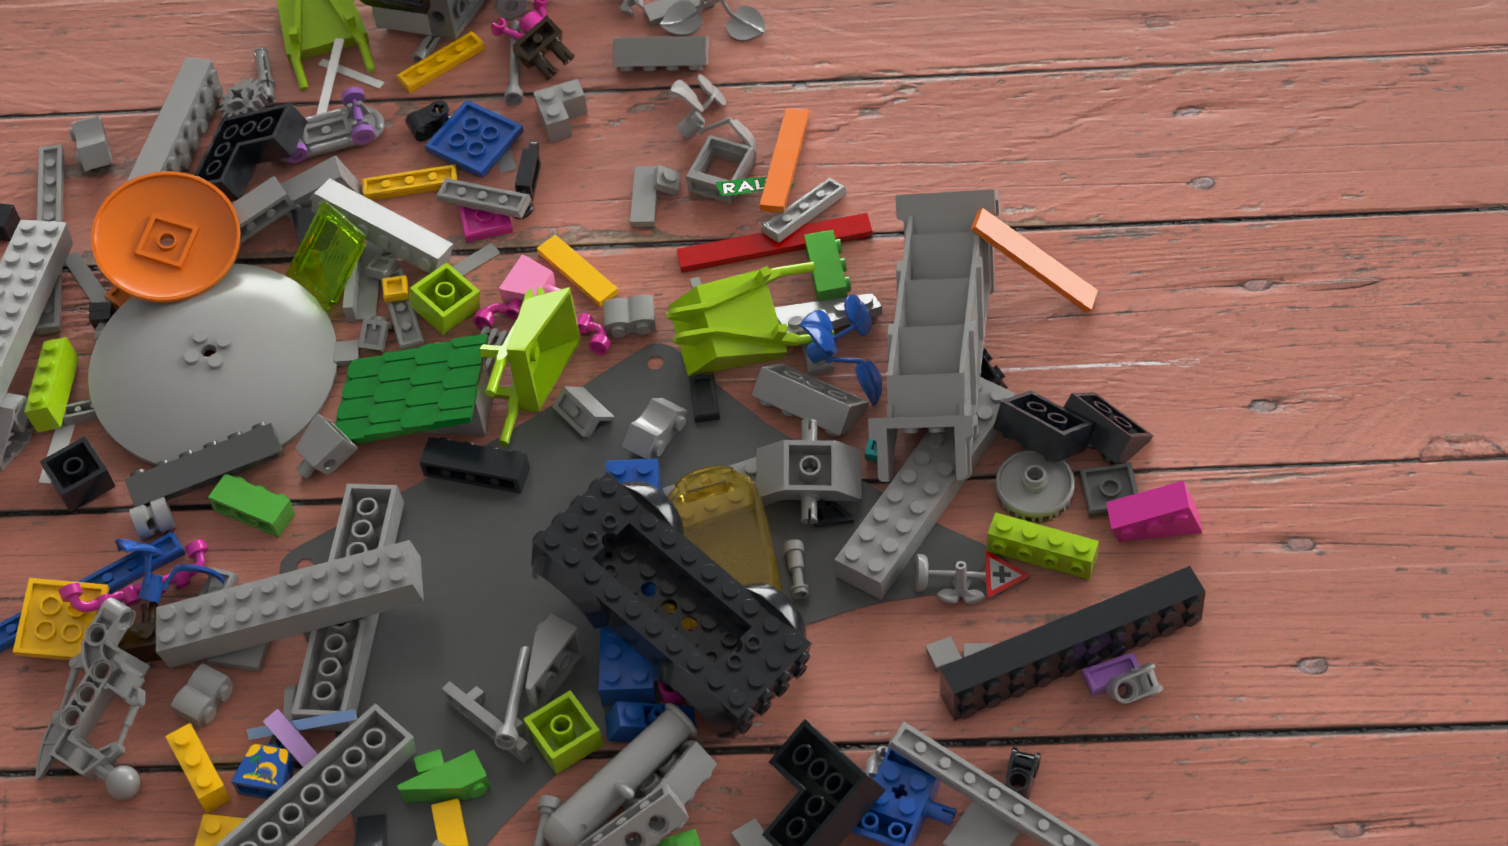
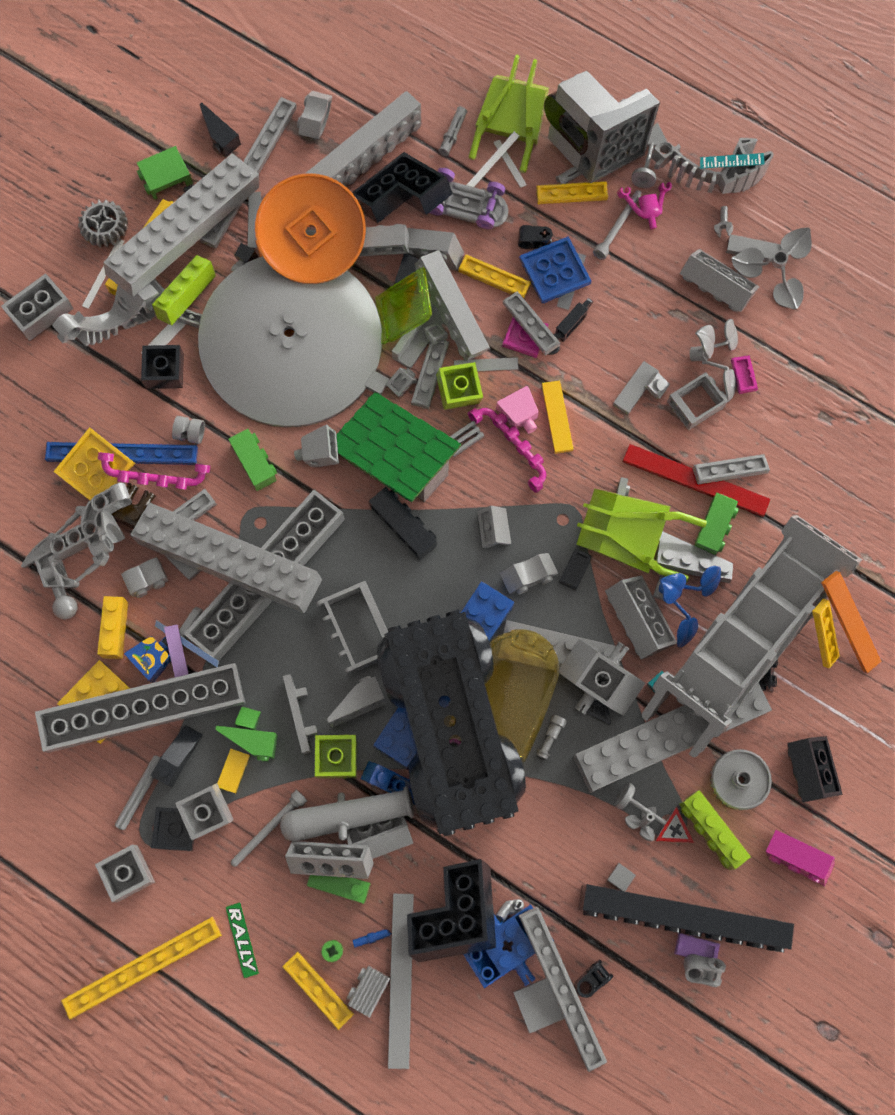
camera: 25 degrees right, 20 degrees up
blue plant [115,539,225,603] -> none
dark grey brick [125,422,285,507] -> none
light grey gear [219,78,267,118] -> none
yellow tile [382,275,409,303] -> none
lime piece [480,287,581,447] -> none
light grey piece [494,646,531,750] -> none
dark brown brick [513,15,575,81] -> none
light grey brick [533,79,588,143] -> none
light grey brick [603,295,656,338] -> none
sticker [715,176,794,196] -> none
orange tile [760,108,809,213] -> none
light grey tile [926,636,961,672] -> none
black brick [993,390,1093,463] -> none
dark grey tile [1079,462,1139,518] -> none
none -> light grey hinge [316,581,388,673]
none -> dark pink plate [730,355,758,394]
none -> yellow tile [812,598,840,668]

